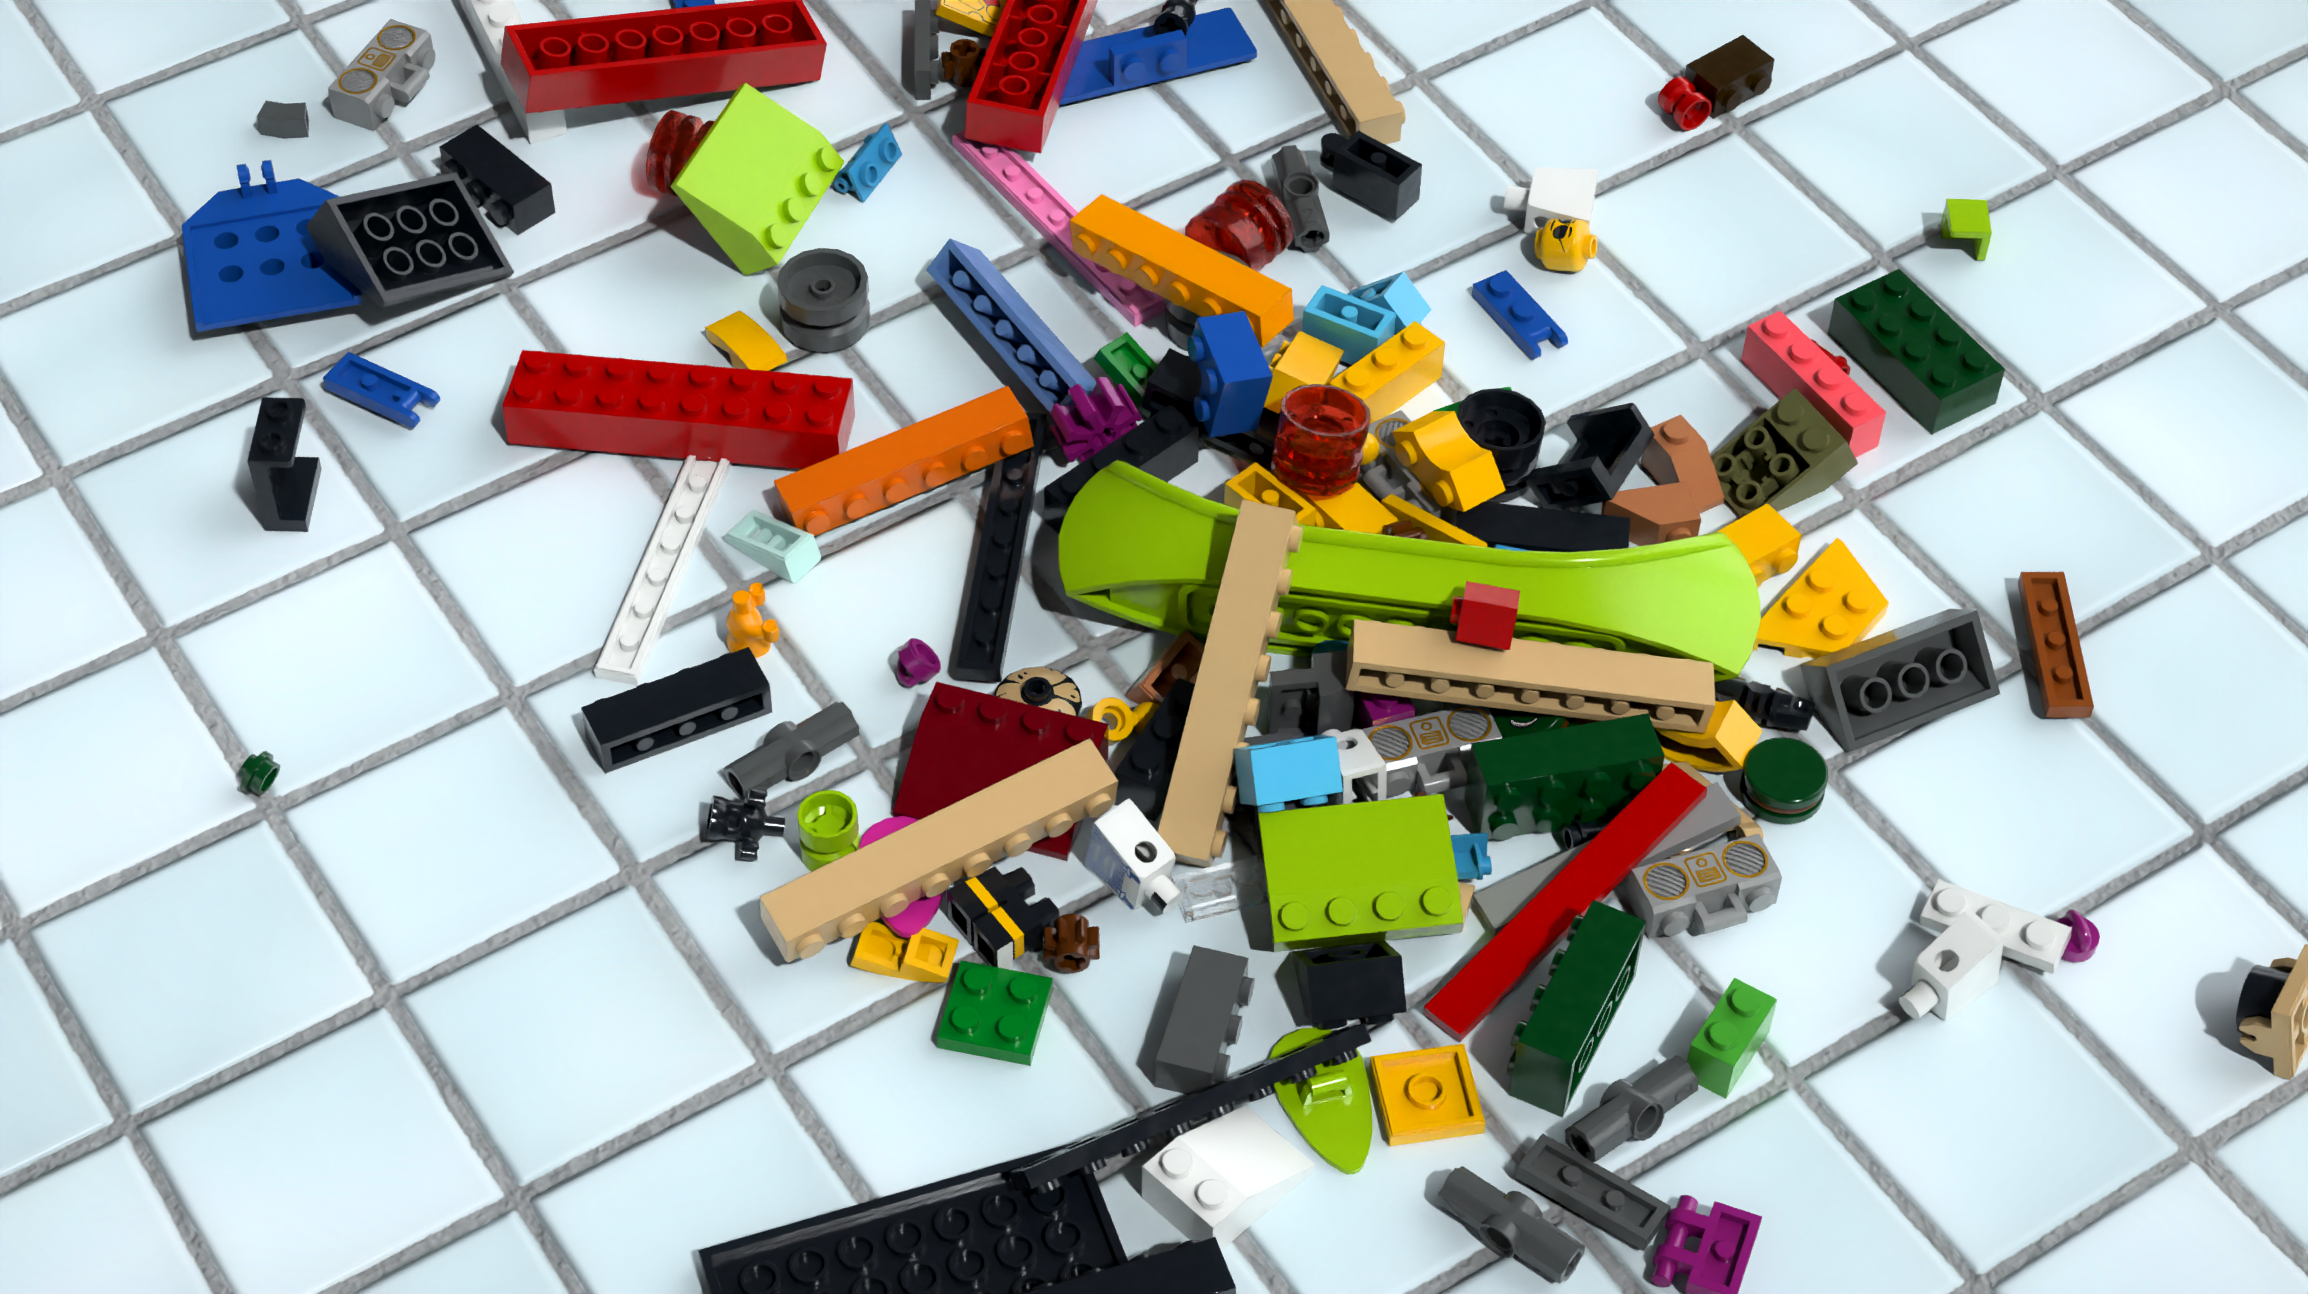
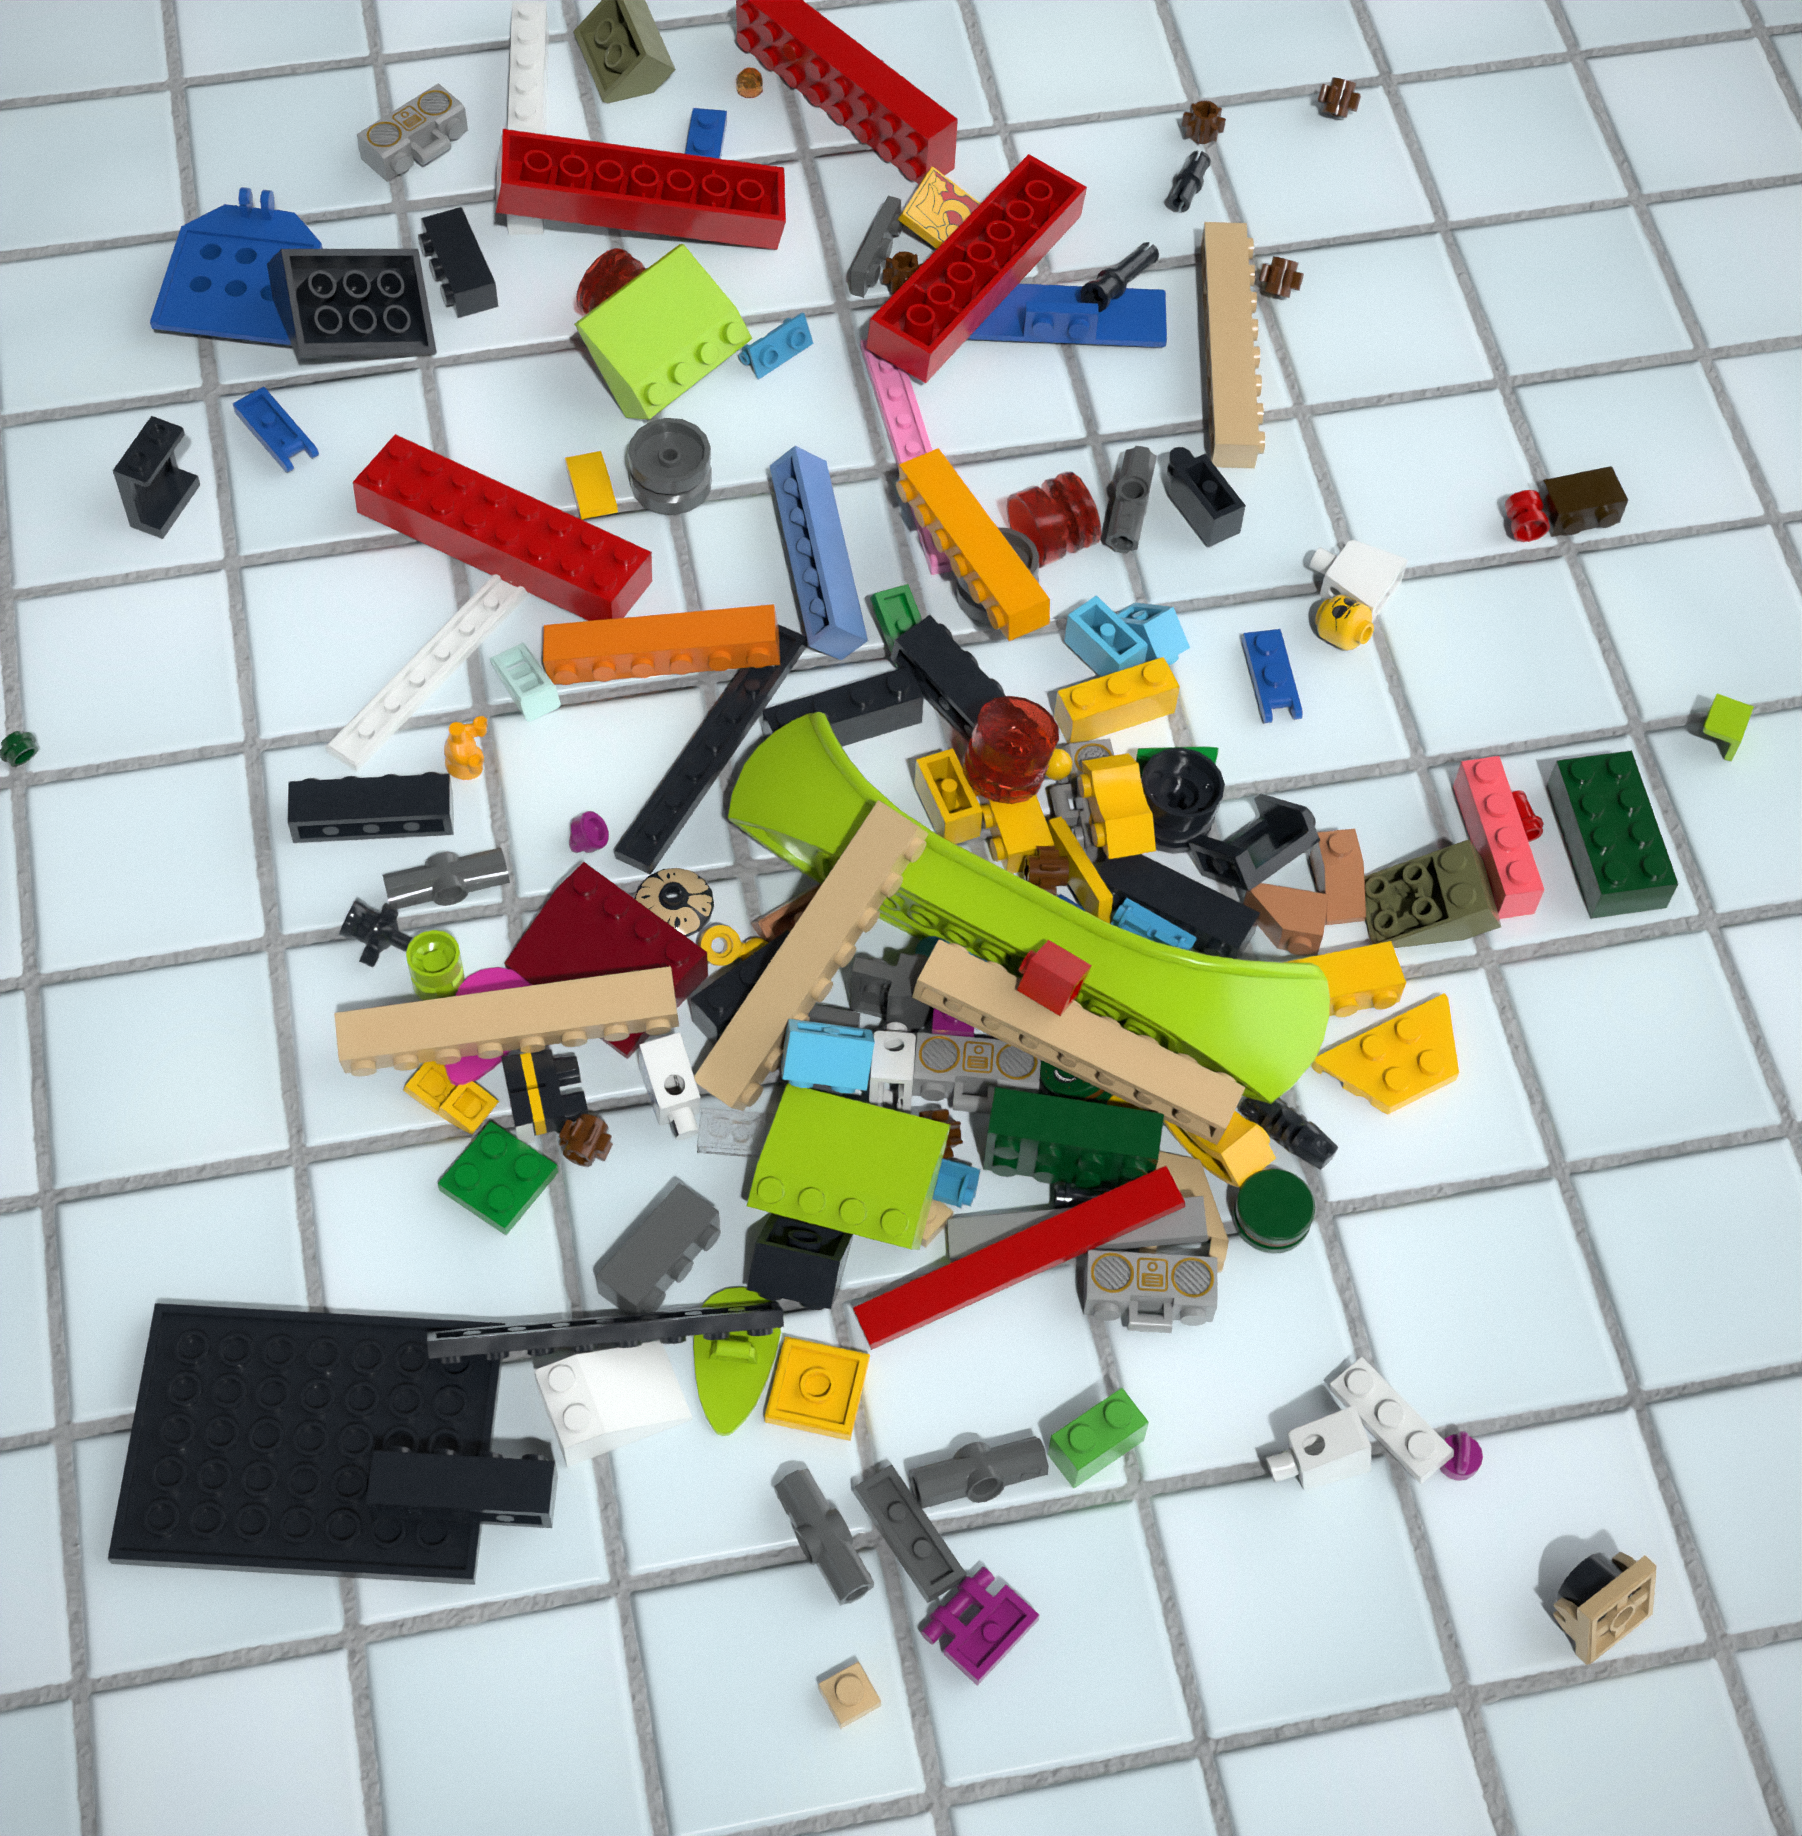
camera: 20 degrees right, 10 degrees up
dark grey piece [257,101,309,139] -> none
magenta gear [1050,377,1142,463] -> none
blue brick [1187,311,1273,438] -> none
yellow brick [1264,331,1344,426] -> none
dark green brick [1506,900,1646,1118] -> none
dark grey slope [1800,609,2000,752] -> none
dark orange plate [2018,572,2094,718] -> none

